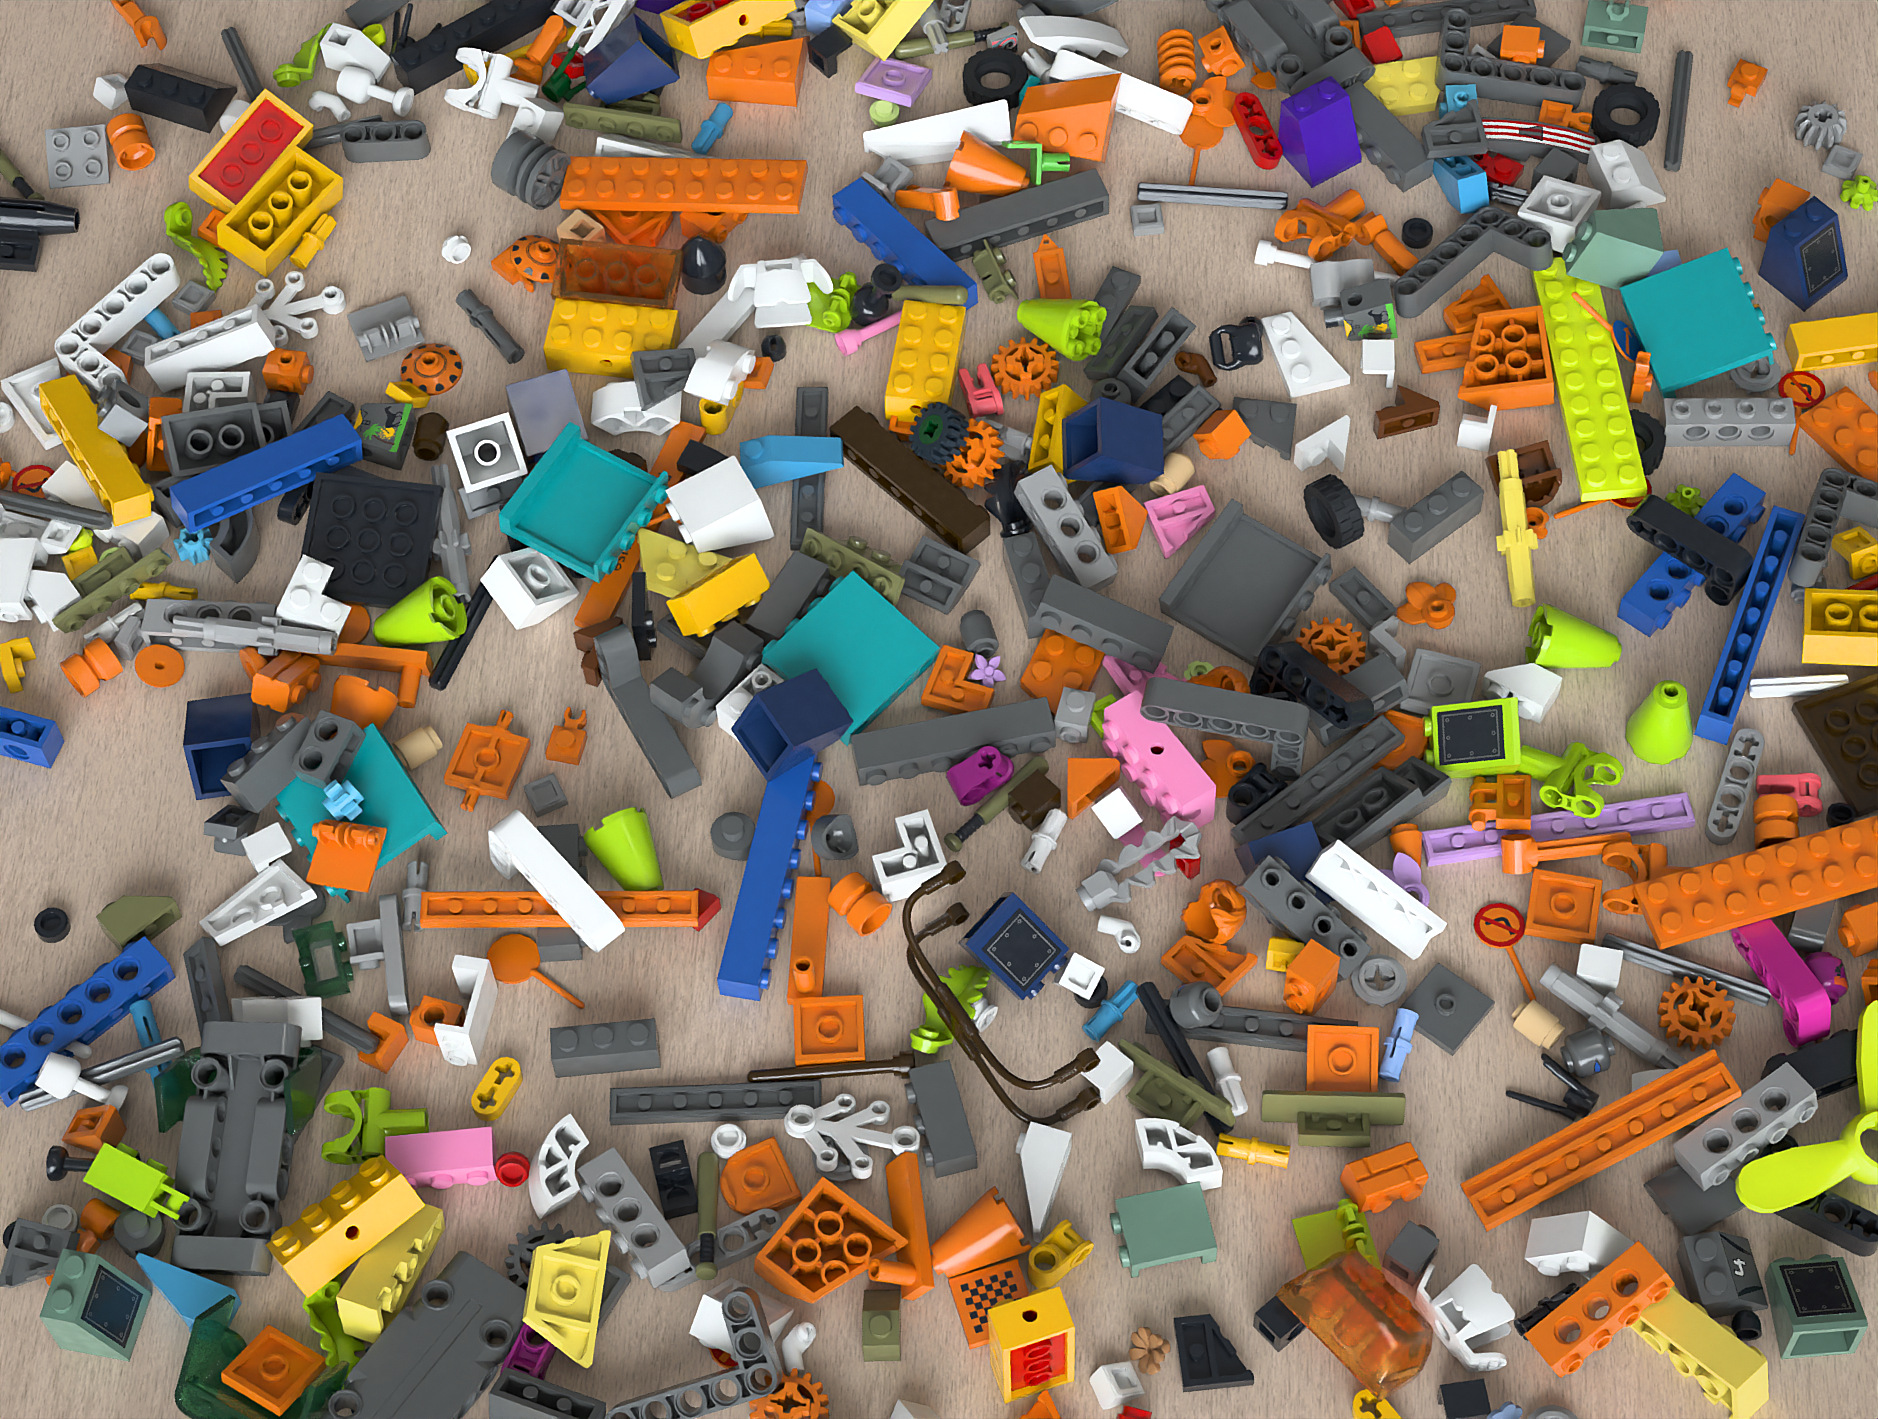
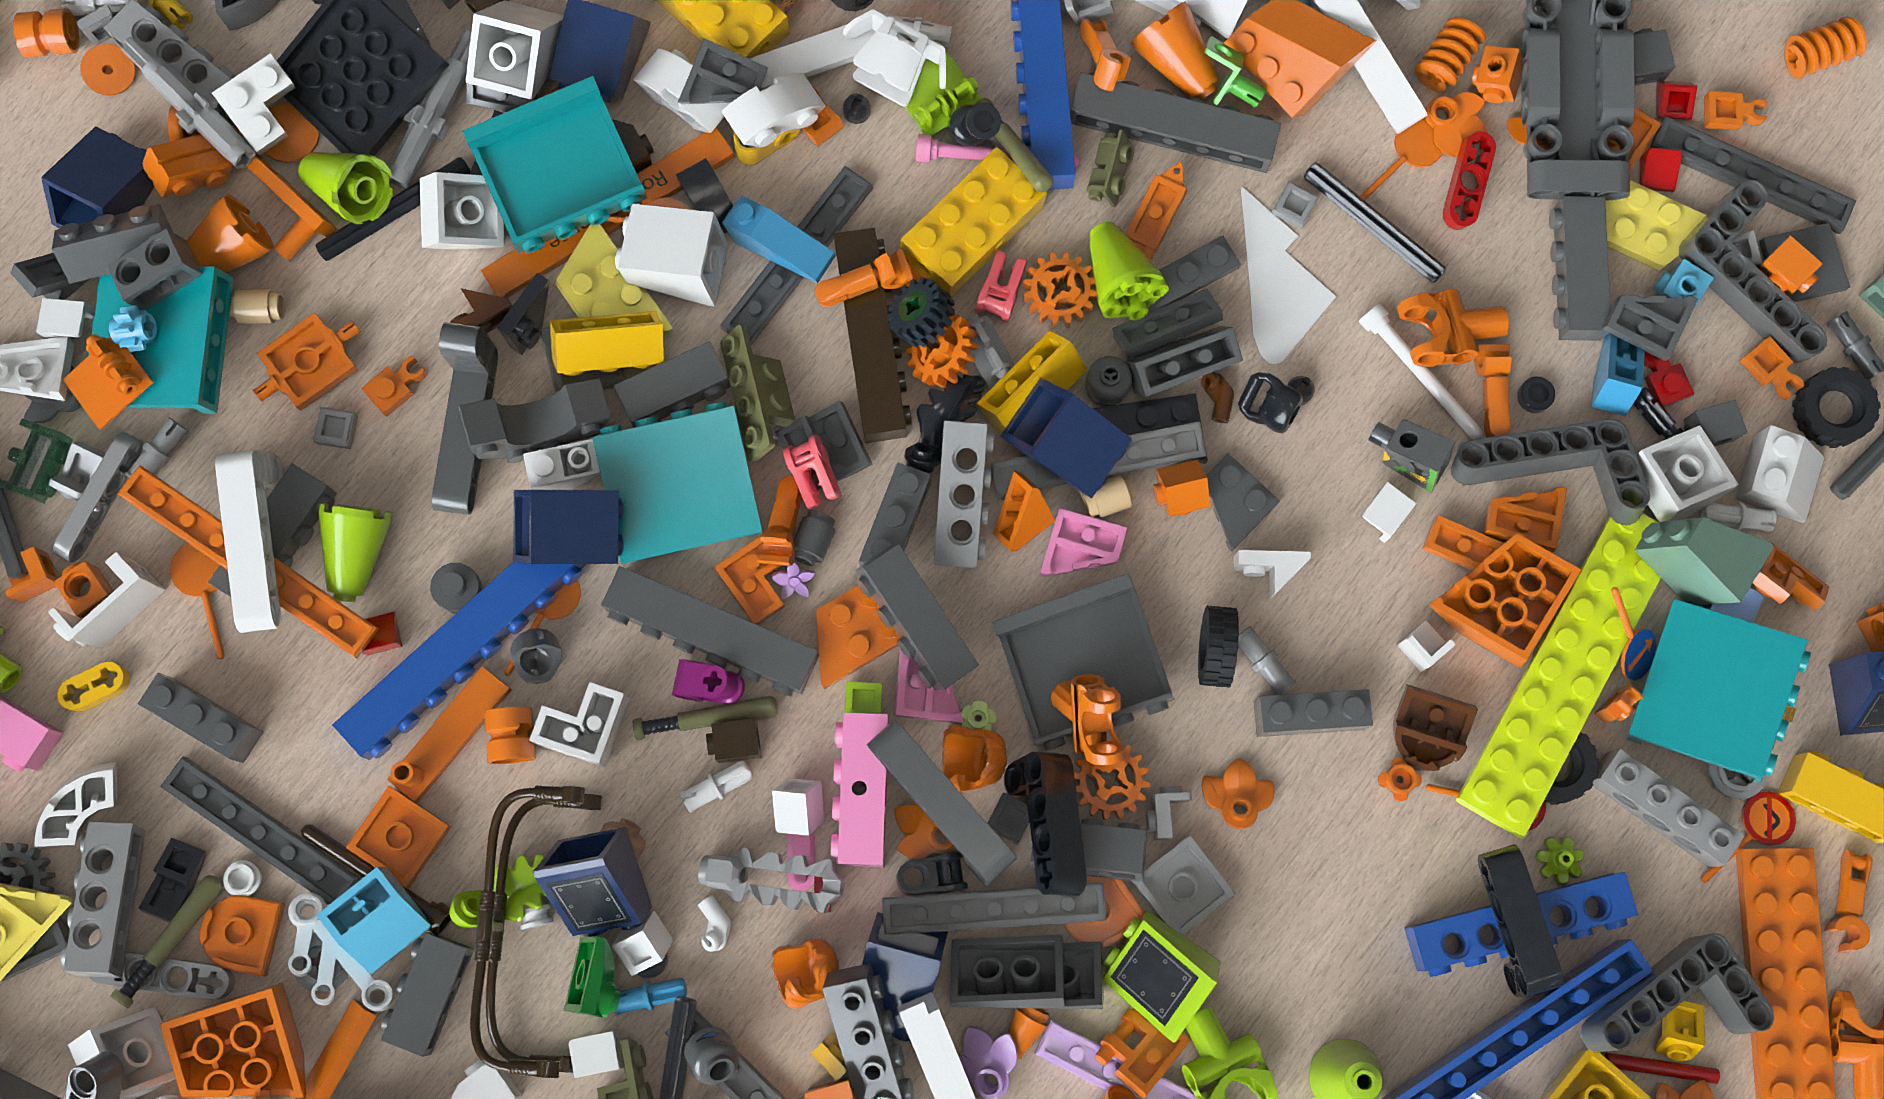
camera: 30 degrees right, 20 degrees up
red plate [495,1151,531,1187] -> none
light grey bracket [1054,687,1096,743] -> none
orange slope [1067,758,1120,820] -> none
orange wing [1161,935,1258,997] -> none
white wing [1261,311,1350,399] -> none
dark purple slope [1278,76,1362,188] -> none
light grey brick [1309,259,1375,310] -> none
dark grey plate [1329,566,1398,631] -> none
reddish brown slope [1373,385,1440,440] -> none
slope [1481,117,1597,165] -> none
white slope [1481,663,1563,724] -> none
light yellow piece [1496,449,1538,607] -> none
lime cone [1525,603,1622,669] -> none
none -> medium azure slope [316,867,432,974]
none -> green slope [563,936,620,1018]
none -> orange piece [756,476,803,566]
none -> coral piece [783,434,842,509]
none -> orange piece [815,248,913,307]
none -> orange connector [1051,674,1123,765]
none -> white sticker [1241,186,1337,364]
none -> orange plate [1753,542,1829,611]

